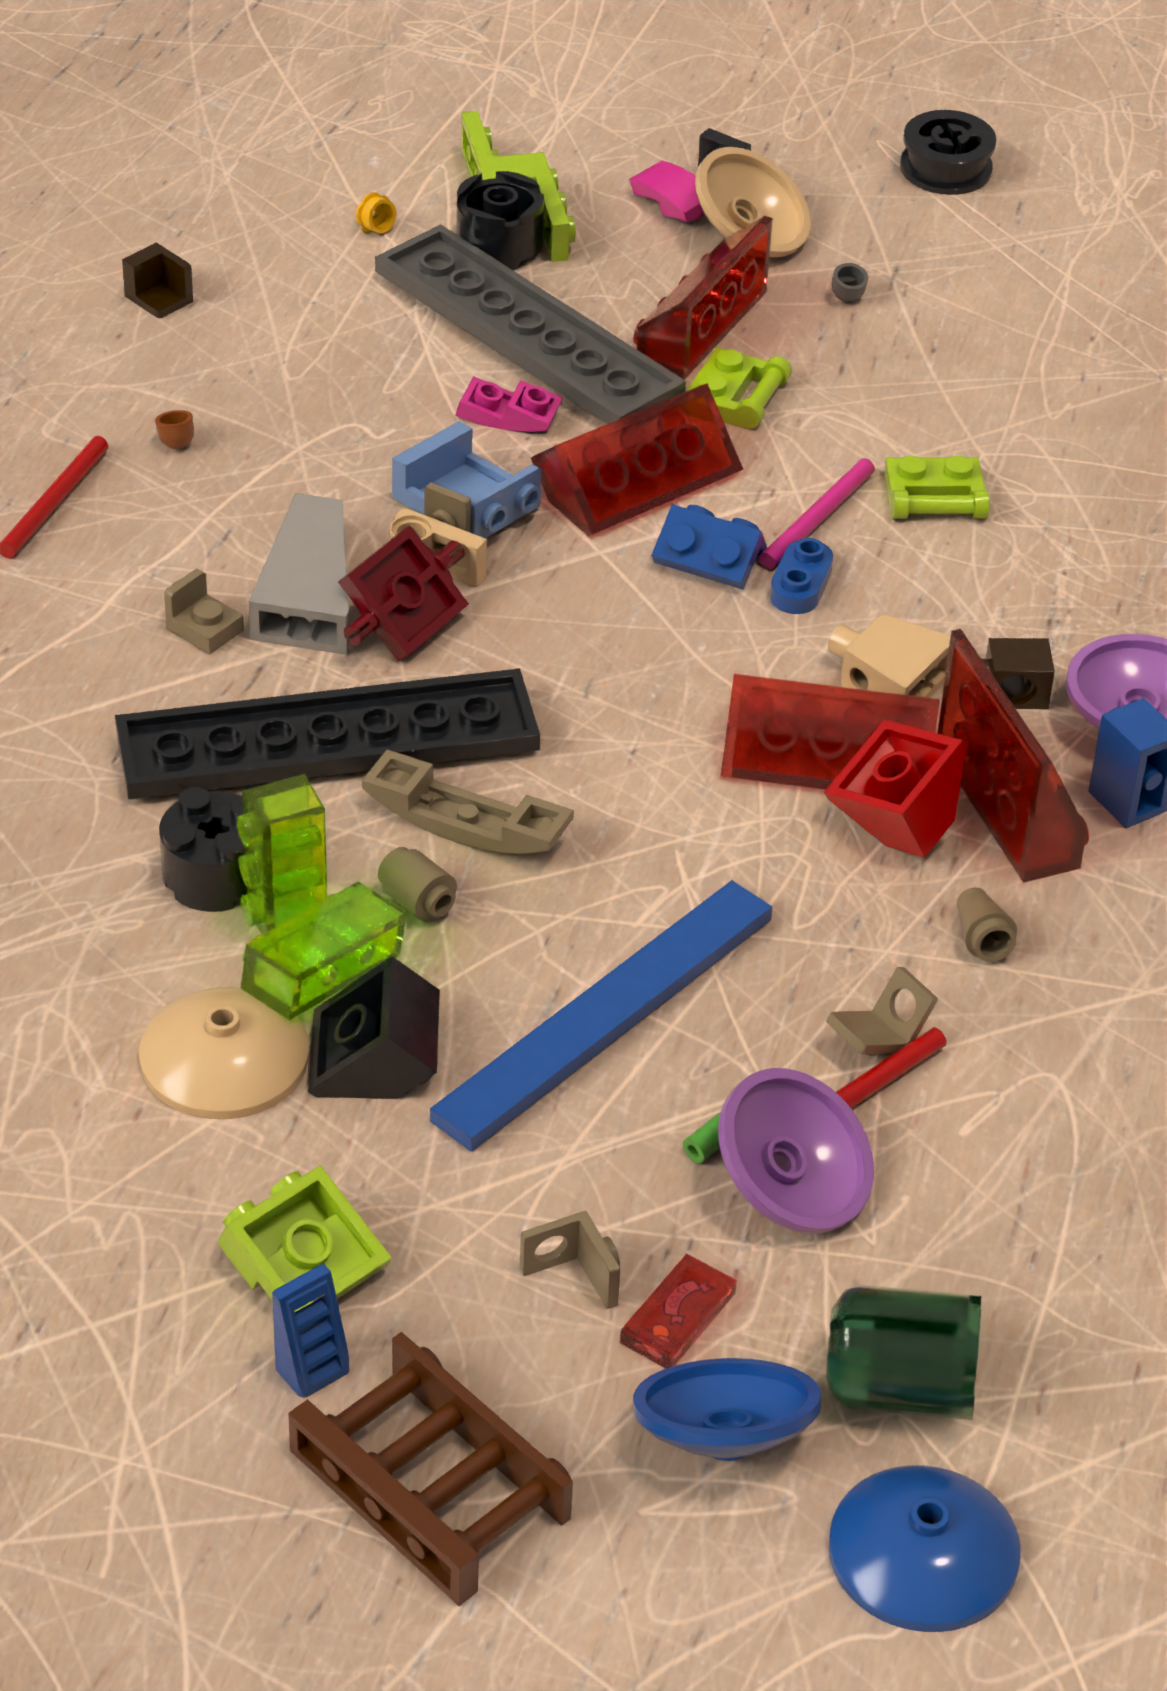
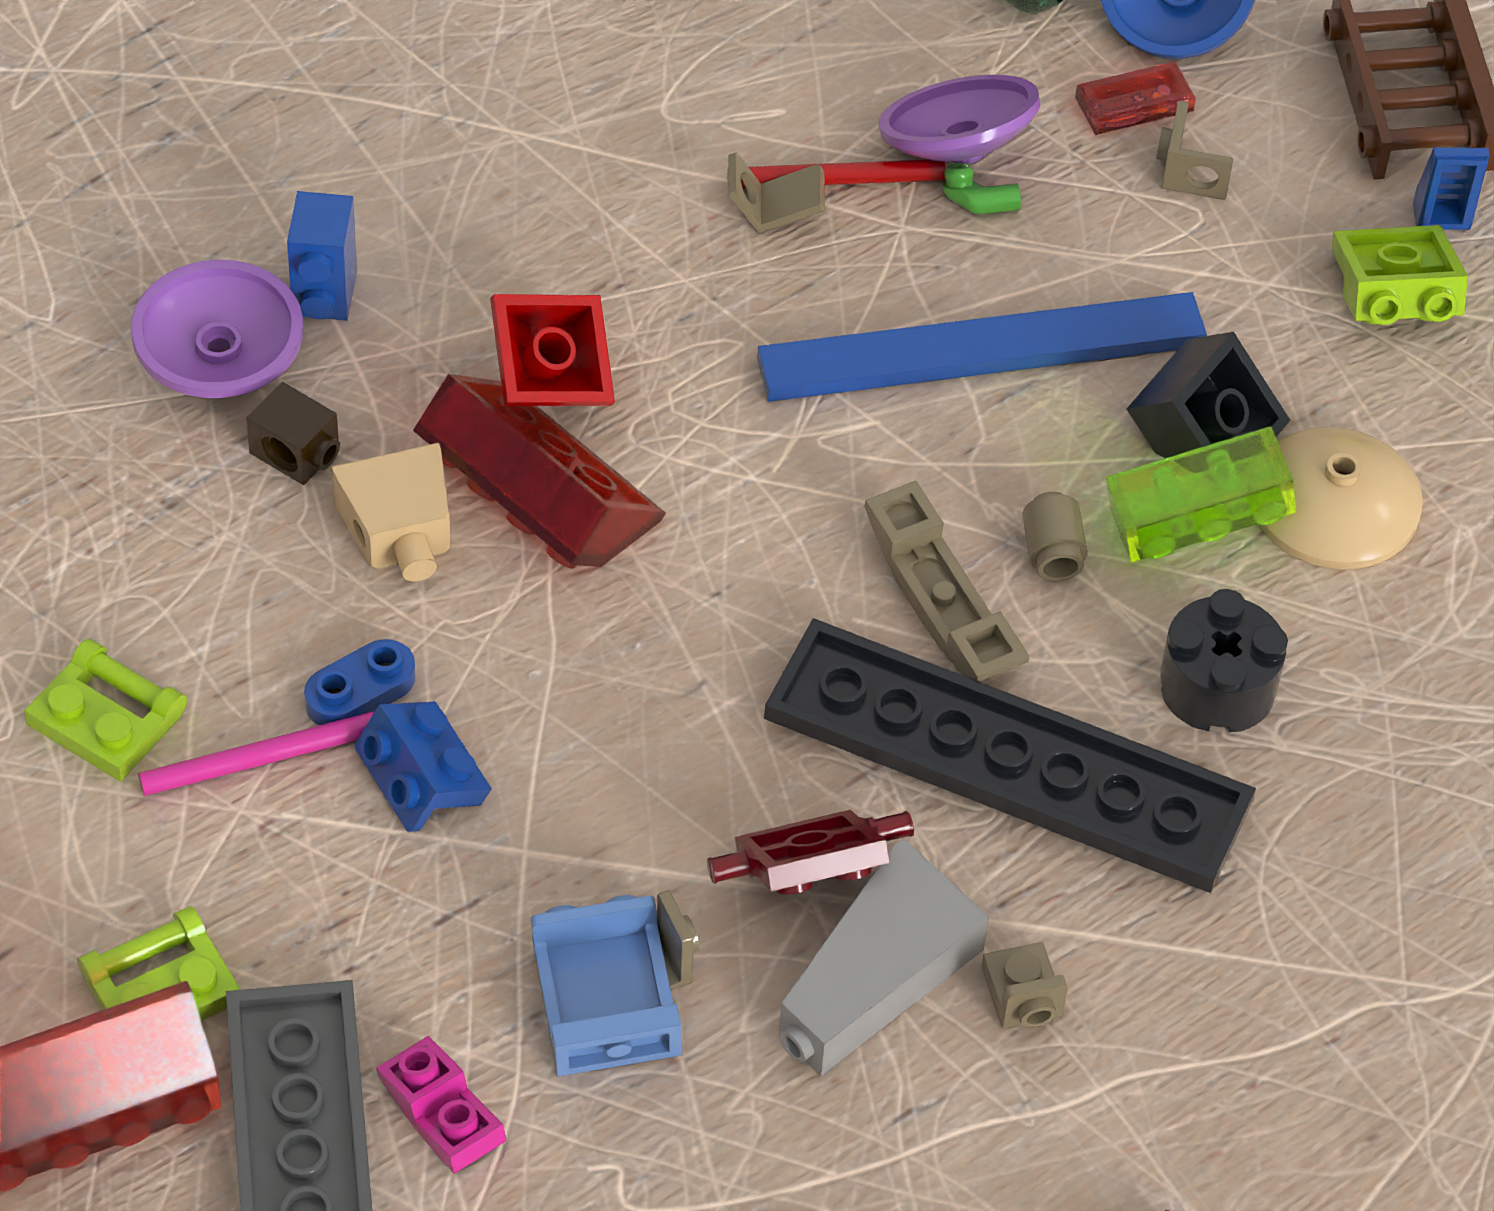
camera: 145 degrees left, 10 degrees up
clear neon green brick [237,774,328,945] -> none
tan plate [389,507,487,587] -> none
clear red slope [530,383,744,536] -> none
clear red slope [937,629,1089,883] -> none
dark tan cone [957,887,1017,962] -> none

